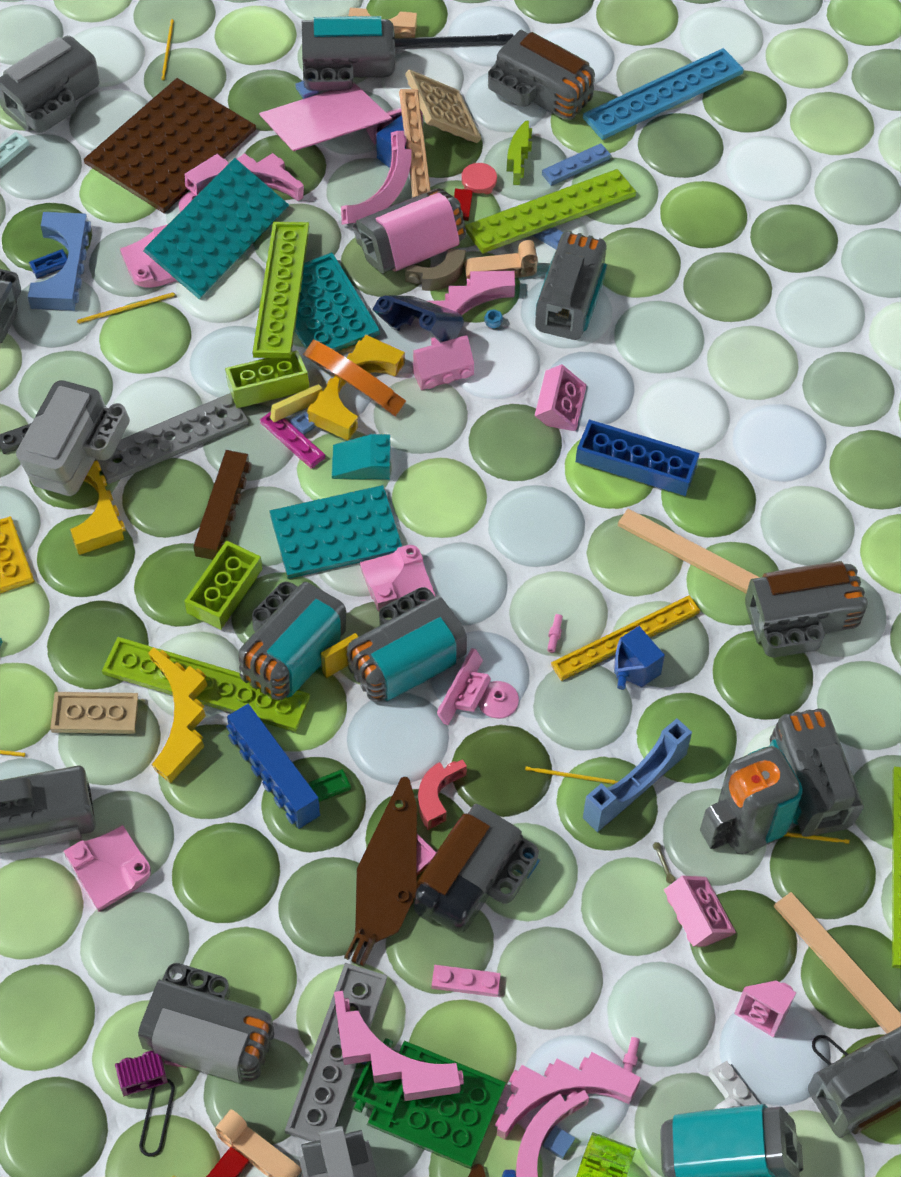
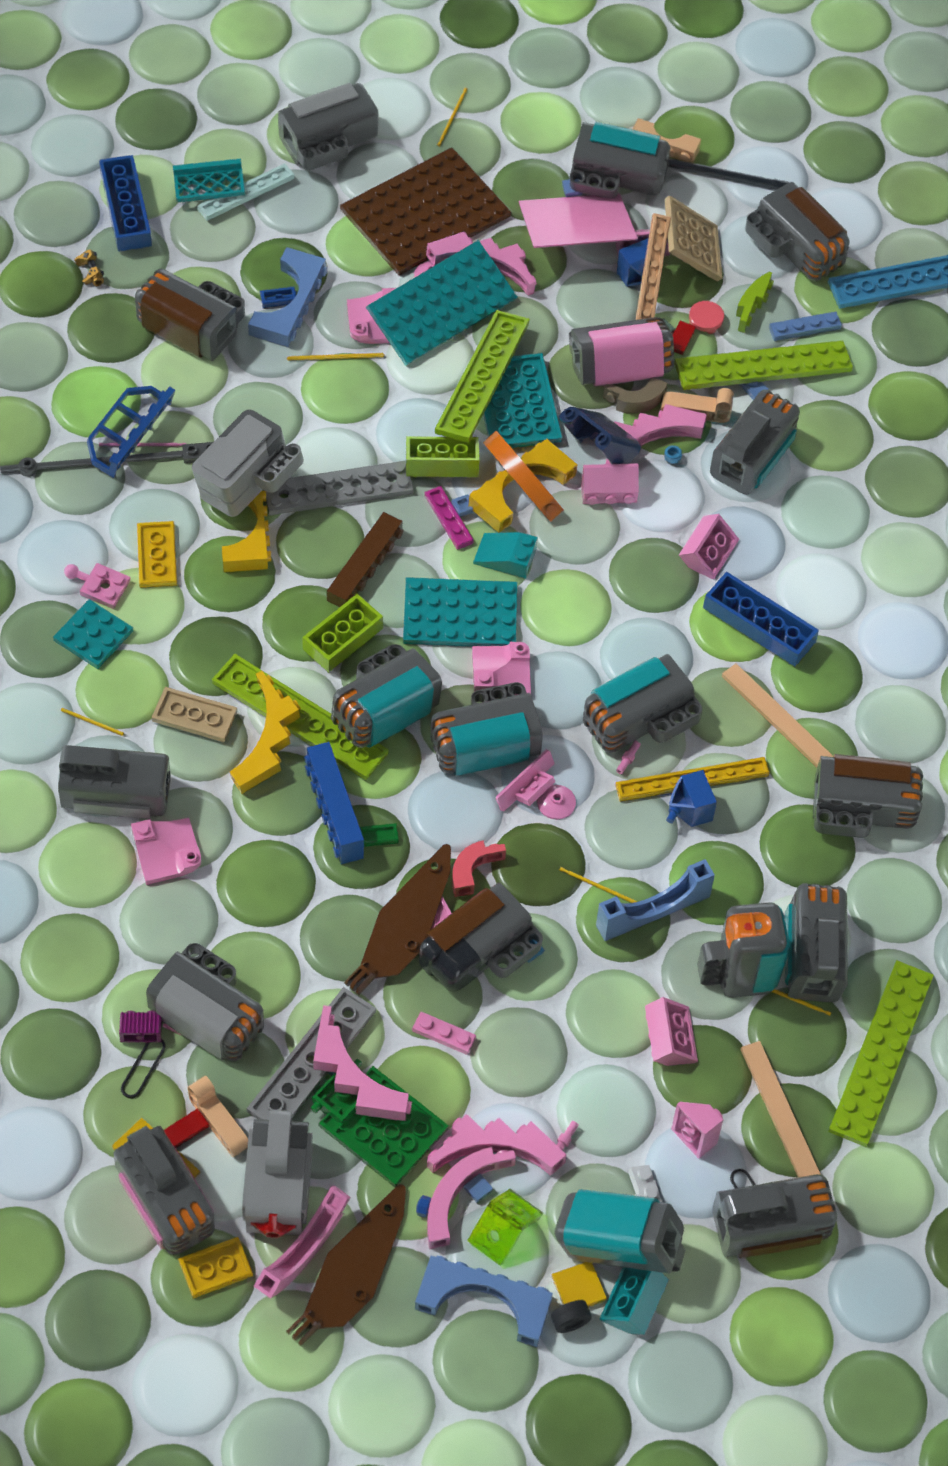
camera: 15 degrees right, 0 degrees up
light yellow tile [270,384,323,422] -> none
yellow tile [321,633,359,678] -> none
bright pink arch [341,131,411,225] -> none
olive hinge [653,842,675,884] -> none
none -> dark grey piece [583,654,702,753]

